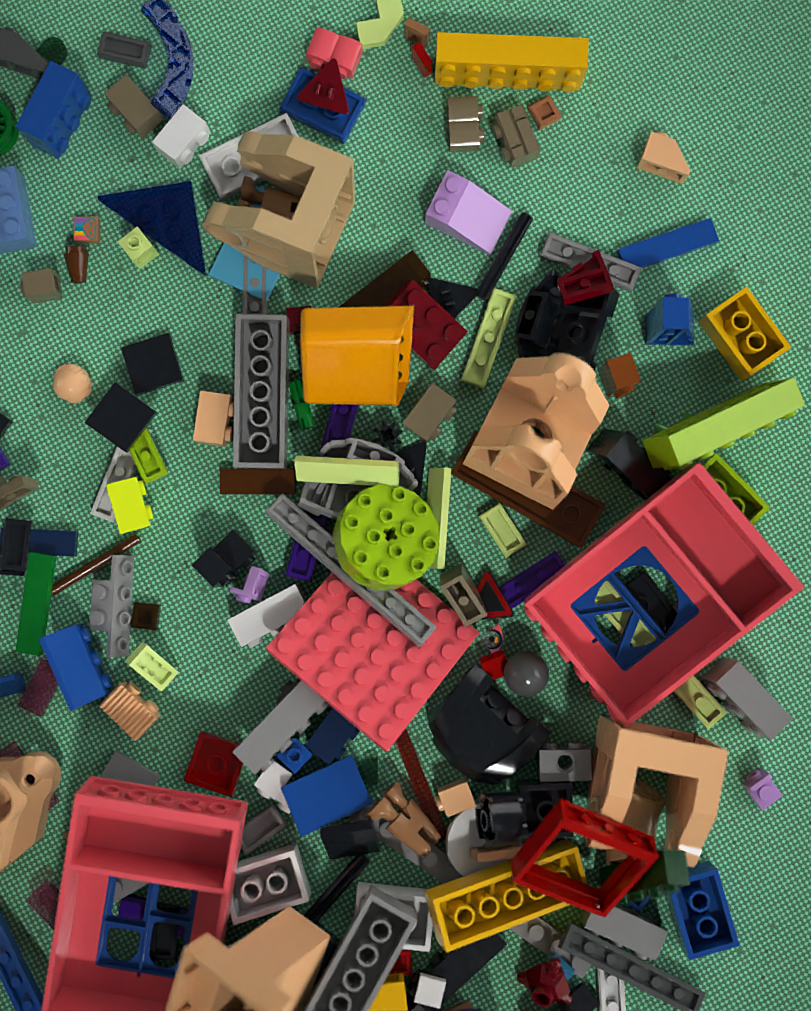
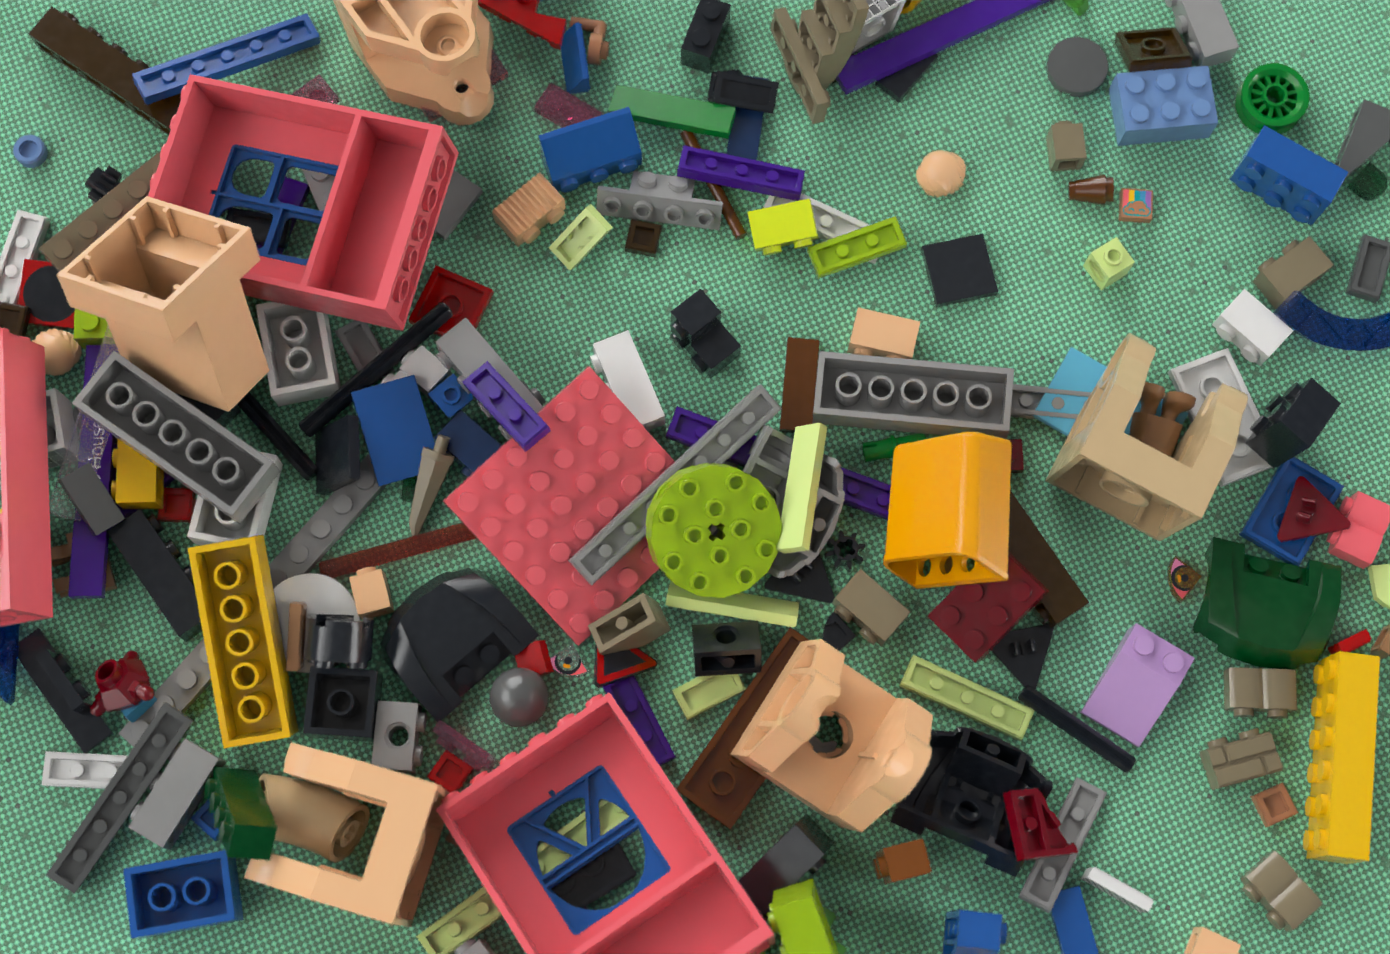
camera: 95 degrees right, 10 degrees down
black tile [84,382,157,453] -> none
clear blue tile [97,181,207,276] -> none
lavender bracket [229,566,270,604] -> none
medium nougat piece [365,781,441,858] -> none
white tile [414,972,446,1009] -> none
red window [511,799,658,918] -> none
none -> black axle [298,302,453,437]
none -> dark tan bar [408,434,455,544]
none -> red tile [427,750,474,793]
none -> clear pink plate [432,720,498,772]
none -> dark purple tile [462,361,551,452]
none -> dark purple tile [677,145,805,201]
none -> black brick [692,621,762,677]
none -> black tile [823,611,856,651]
none -> white tile [1081,867,1154,913]
none -> clear orange tile [1167,556,1202,603]
none -> dark green piece [1193,537,1342,670]
none -> dark tan brick [1240,851,1323,932]
none -> black brick [1245,377,1341,468]

